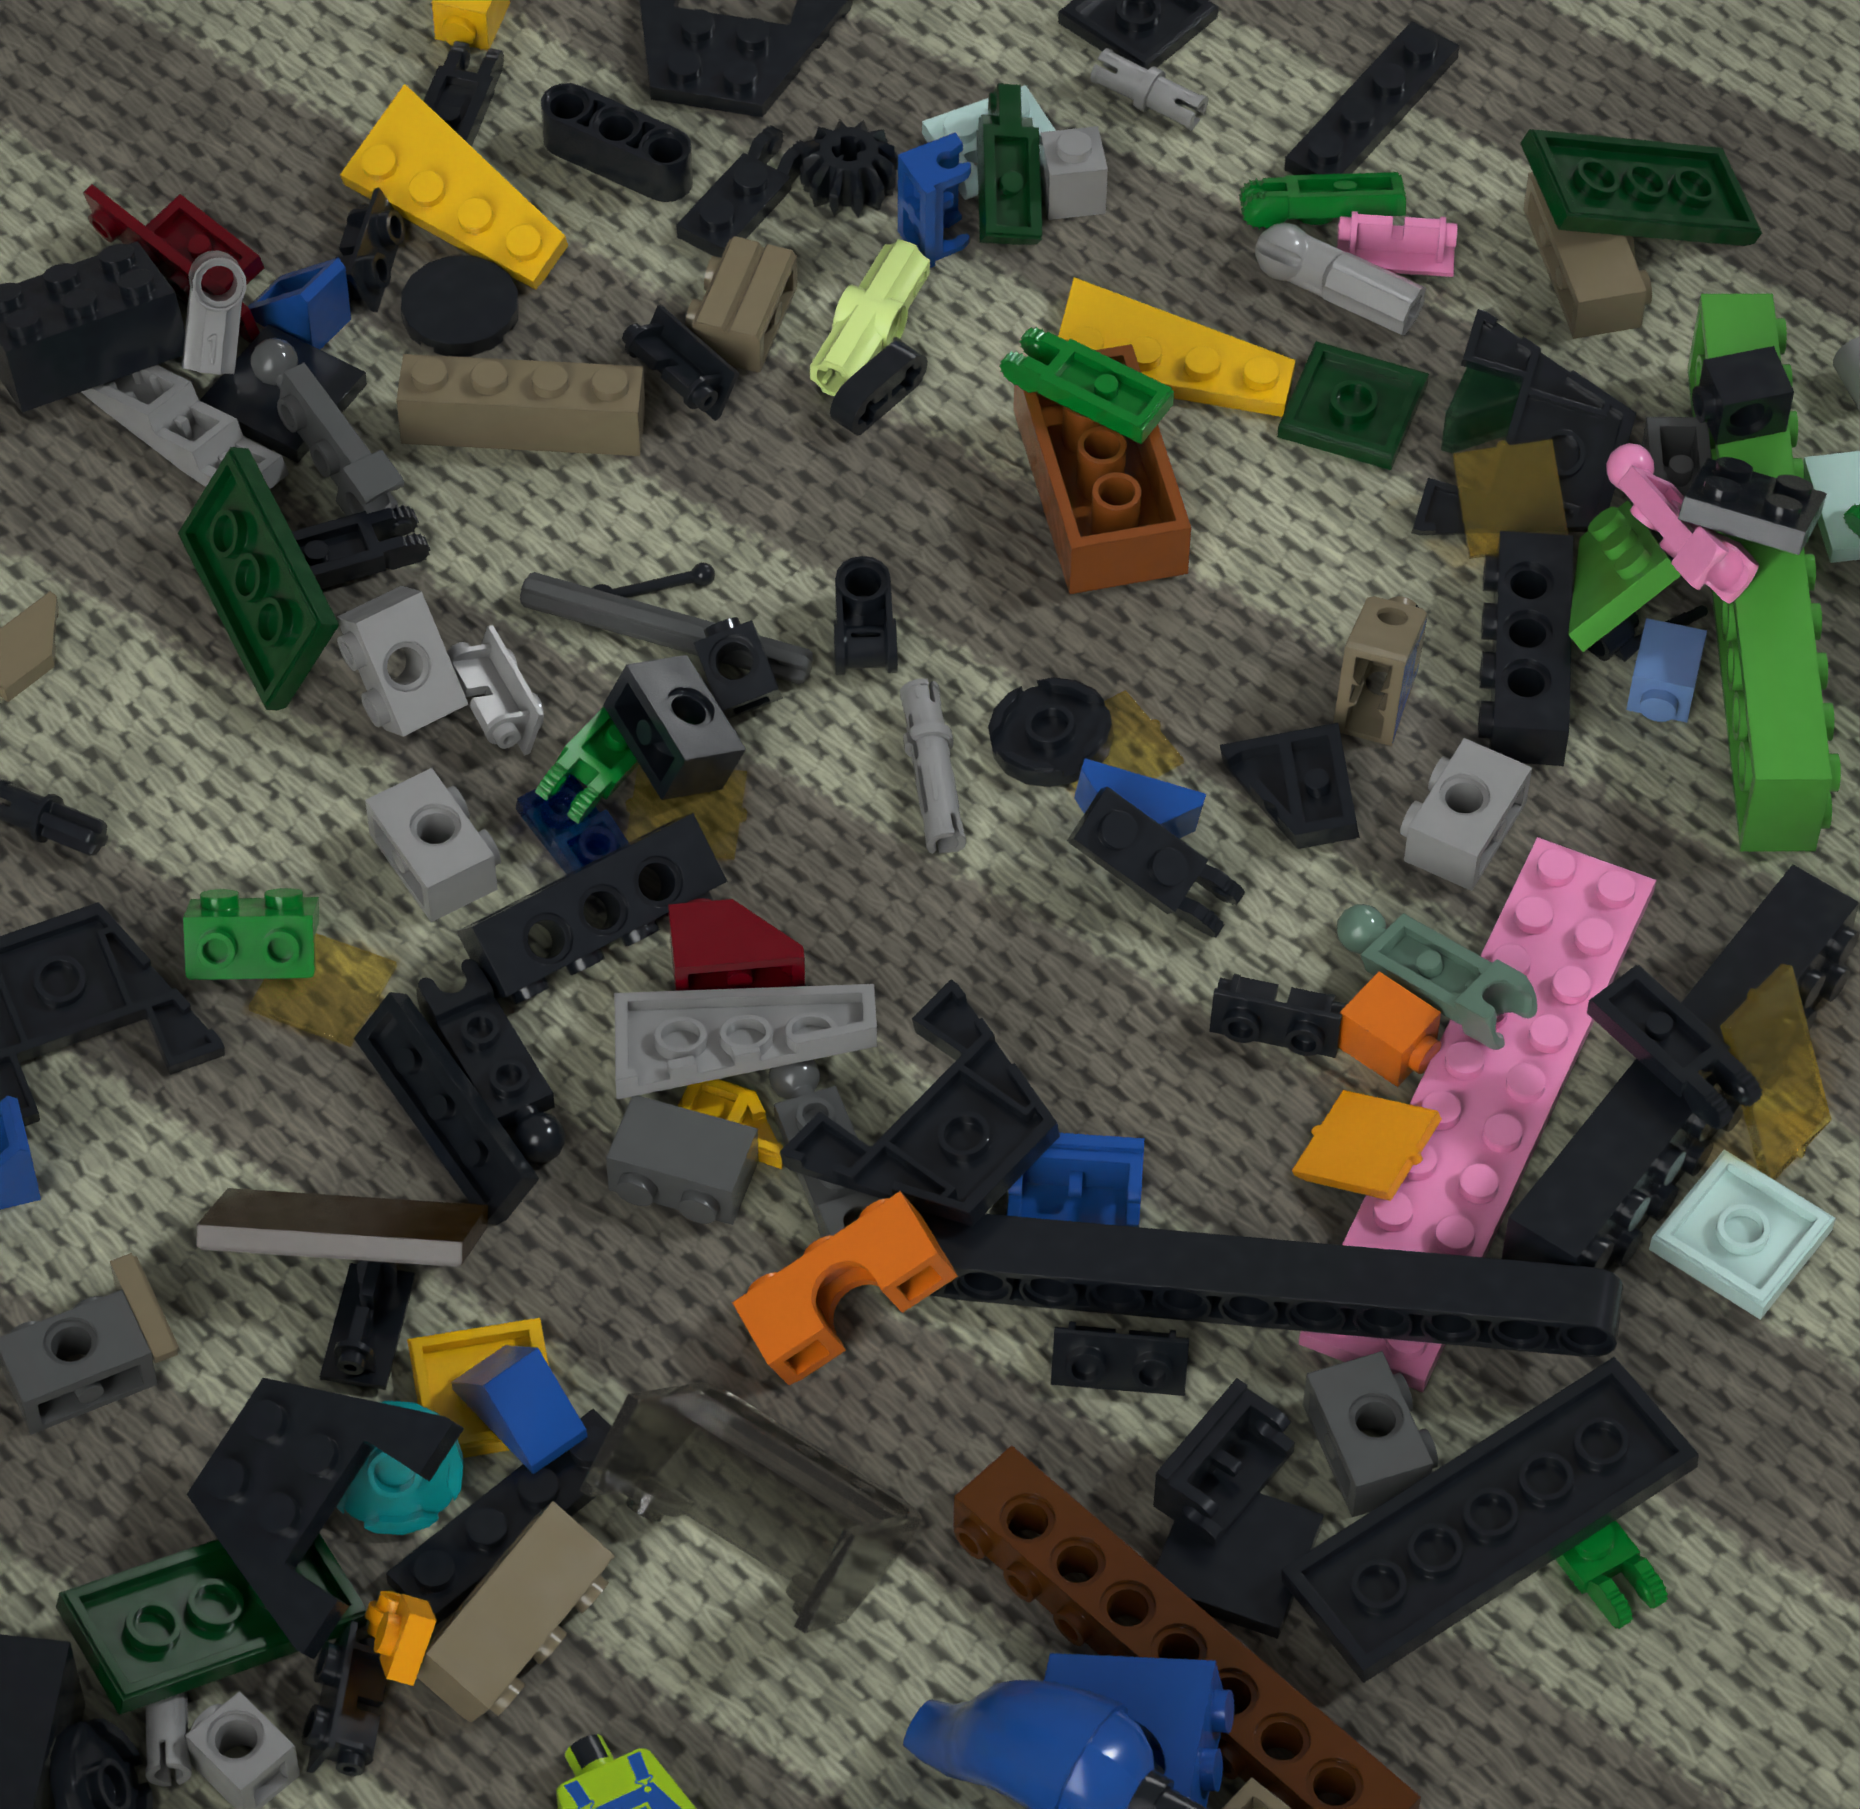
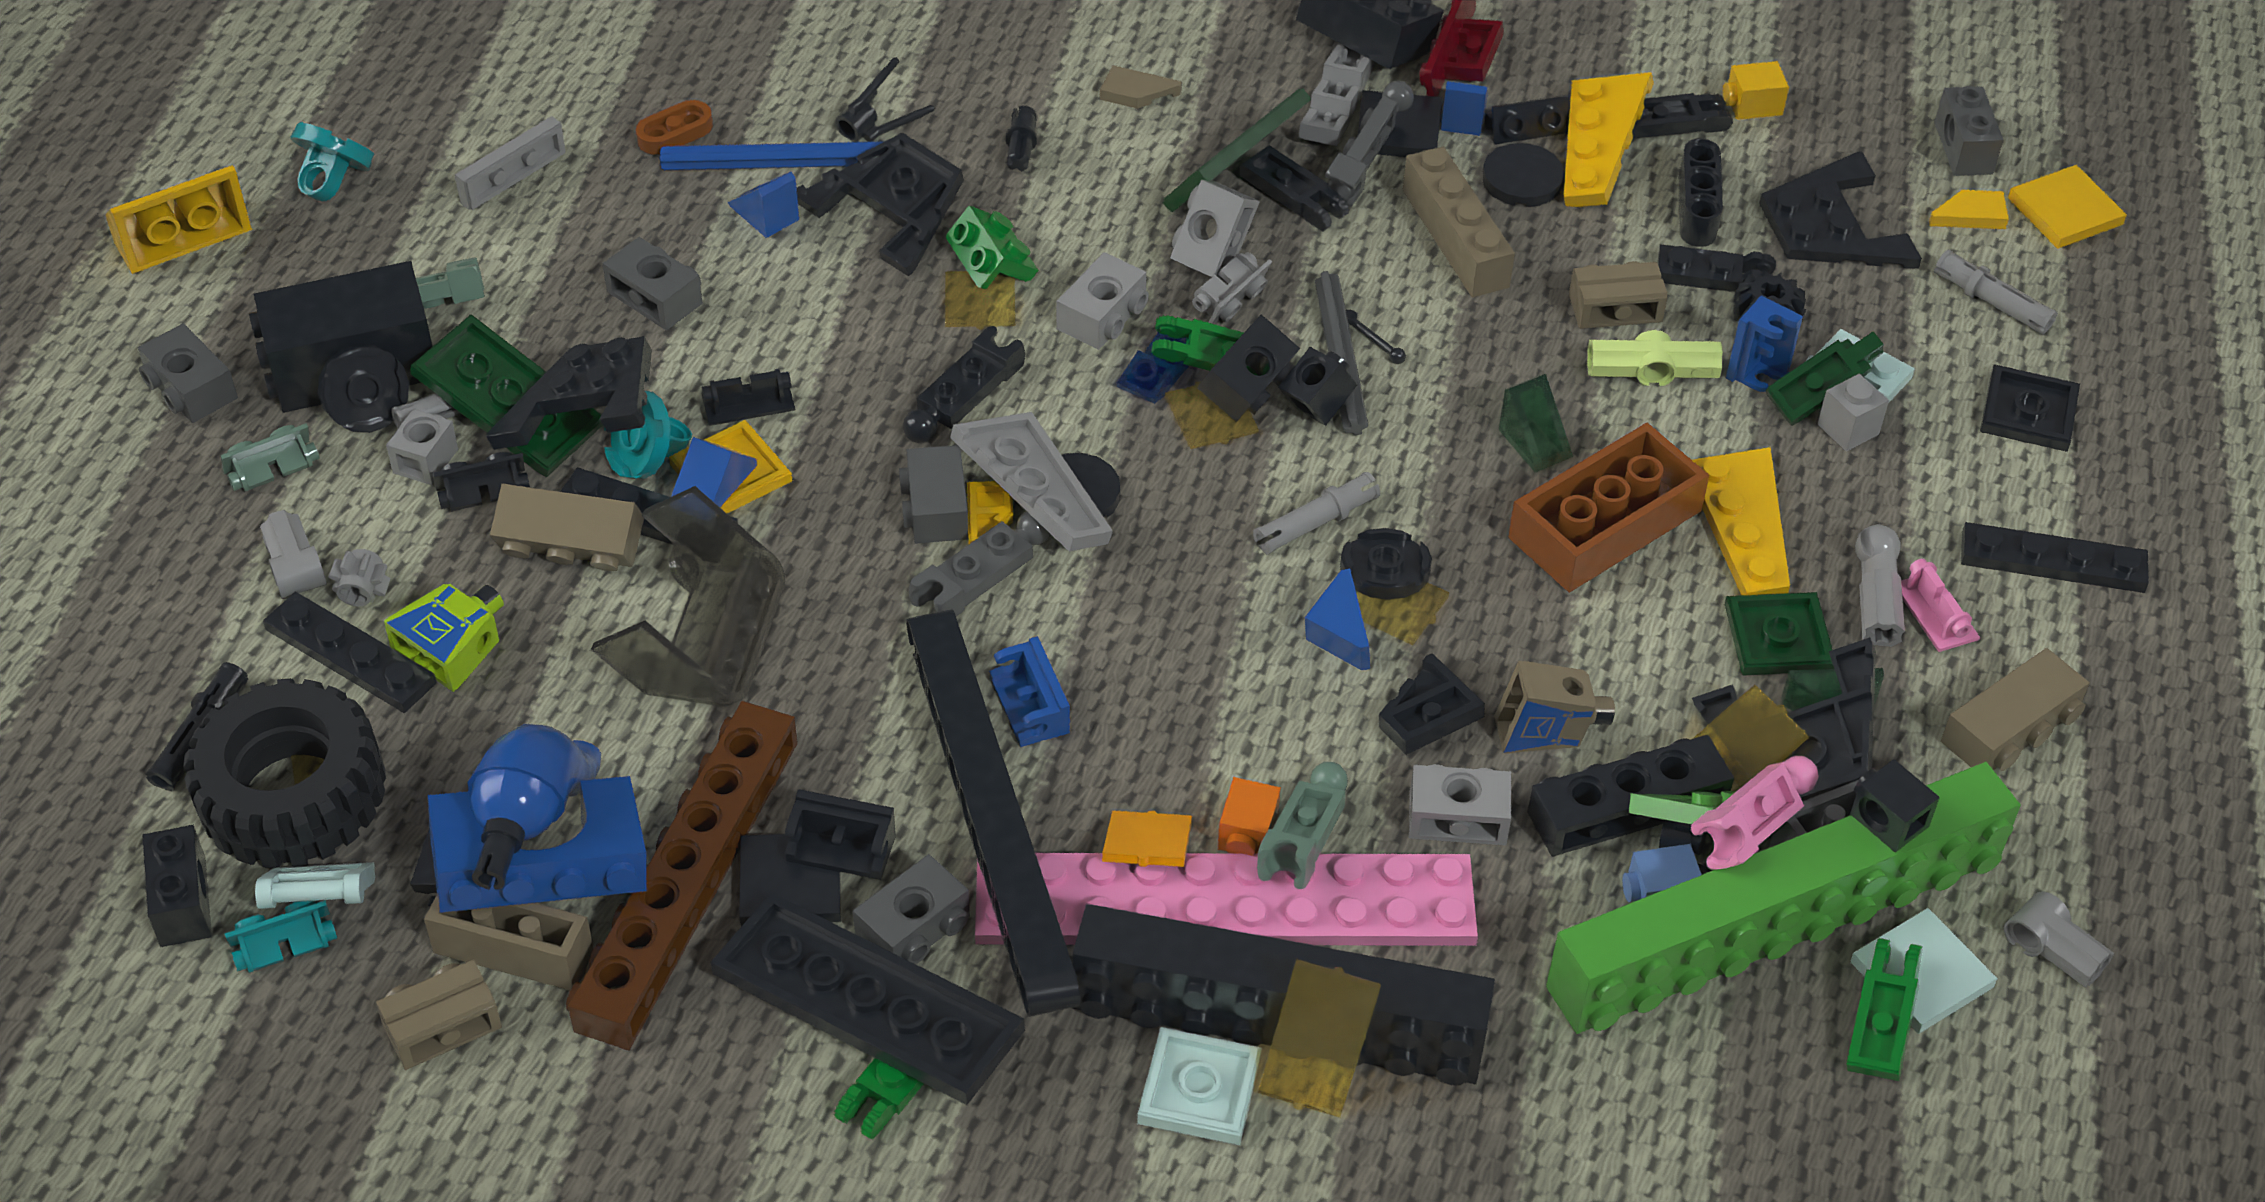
camera: 65 degrees right, 5 degrees down
dark tan tile [110,1253,180,1363] -> none
light grey piece [182,250,247,375] -> none
dark brown tile [197,1188,488,1267] -> none
black plate [354,992,540,1225] -> none
light orange plate [365,1591,436,1686] -> none
black brick [456,813,728,1004] -> none
black hinge [622,305,739,421] -> none
dark red slope [668,898,805,991] -> none
orange arch [732,1191,958,1385] -> none
black wing [780,979,1060,1227] -> none
black beam [830,340,928,436] -> none
black piece [834,556,898,675] -> none
green hinge [999,327,1174,444] -> none
black hinge [1051,1321,1189,1396] -> none
black hinge [1067,786,1245,938] -> none
light grey pin [1090,48,1208,130] -> none
black hinge [1209,974,1347,1058] -> none
green hinge [1239,172,1406,229] -> none
dark green tile [1520,129,1762,246] -> none
black hinge [1587,965,1762,1130] -> none
black plate [1678,457,1827,555] -> none
none -> clear green slope [1499,374,1573,472]

